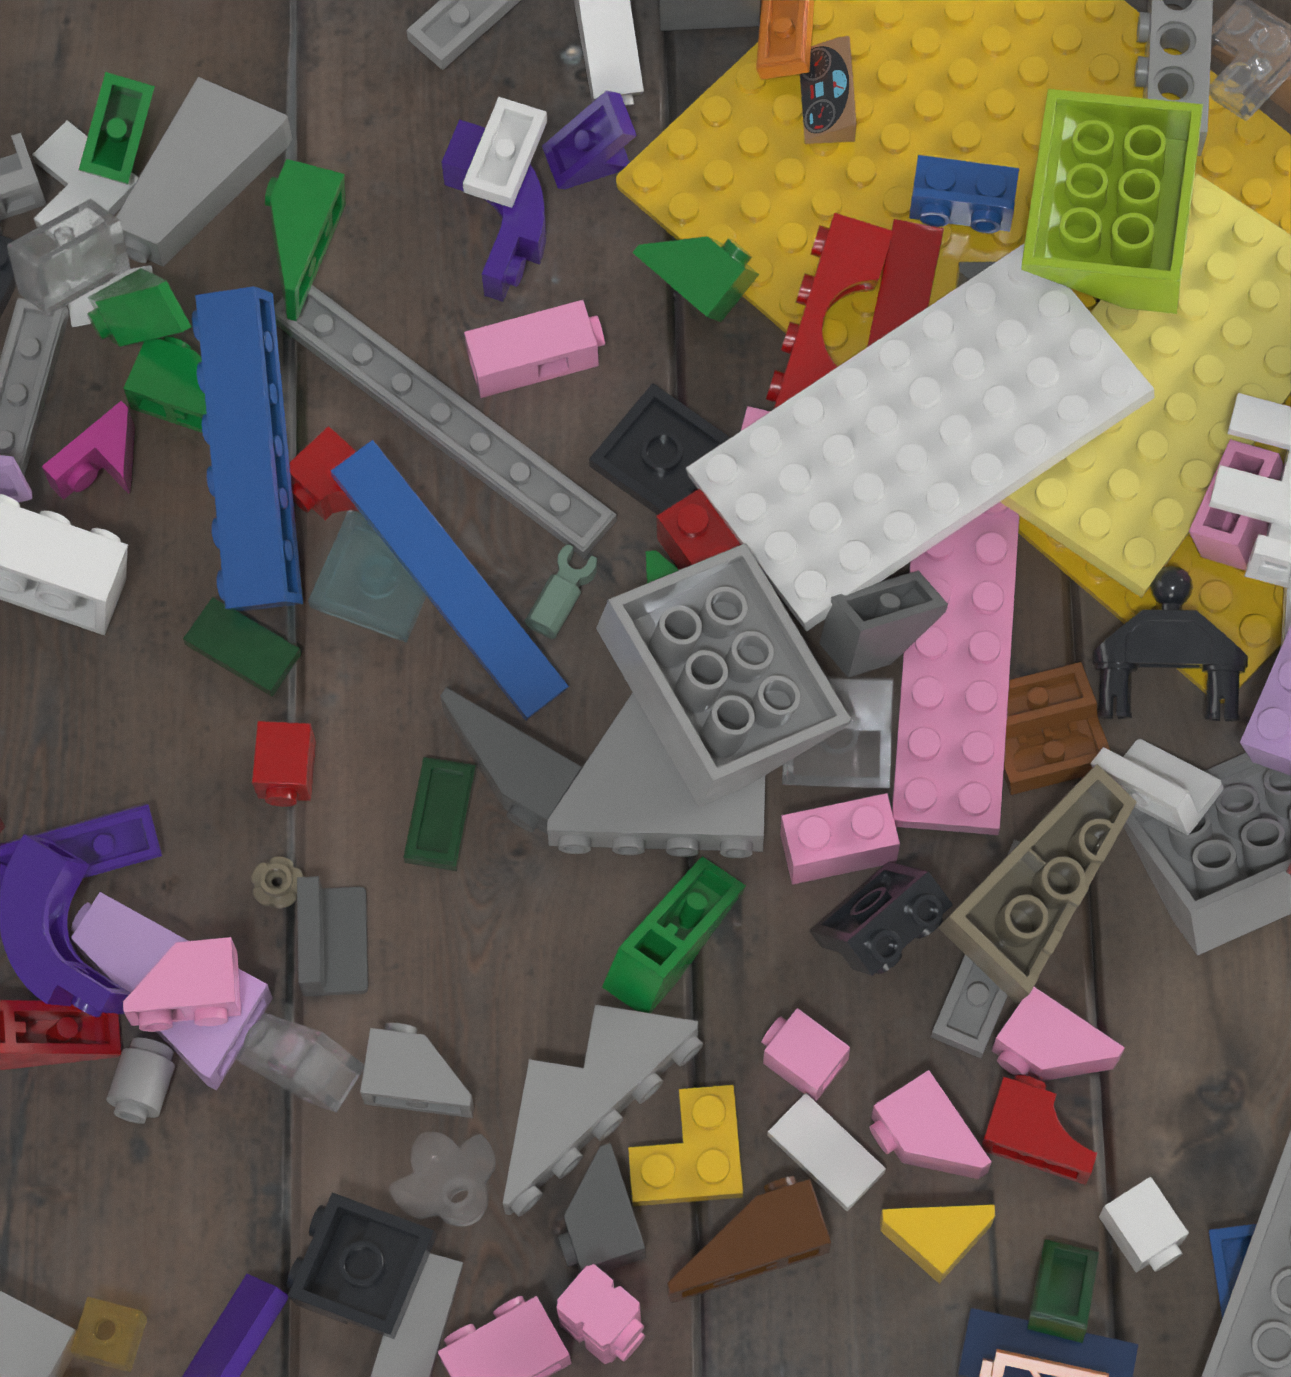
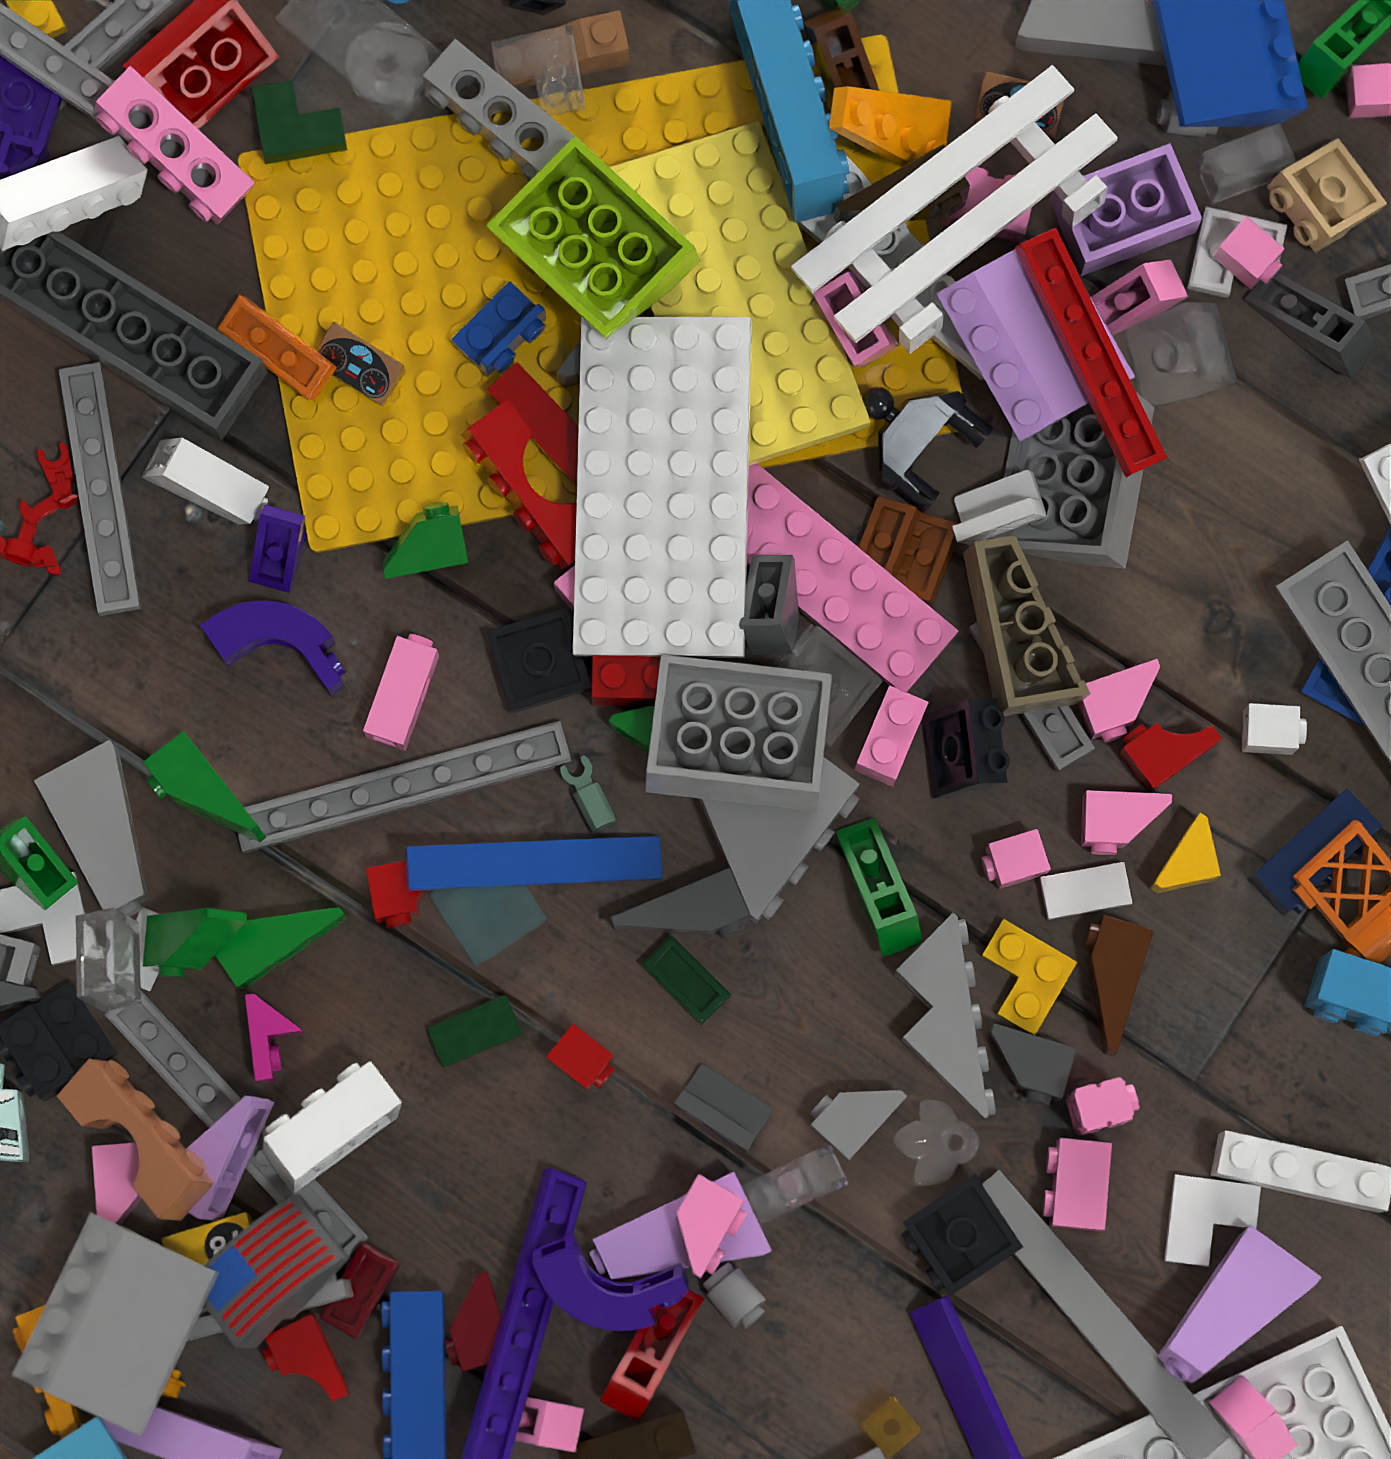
camera: 60 degrees left, 10 degrees up
blue brick [192,286,303,611] -> none
dark tan plate [251,857,304,909] -> none
white plate [463,97,547,208] -> none
dark green tile [1027,1239,1099,1343] -> none

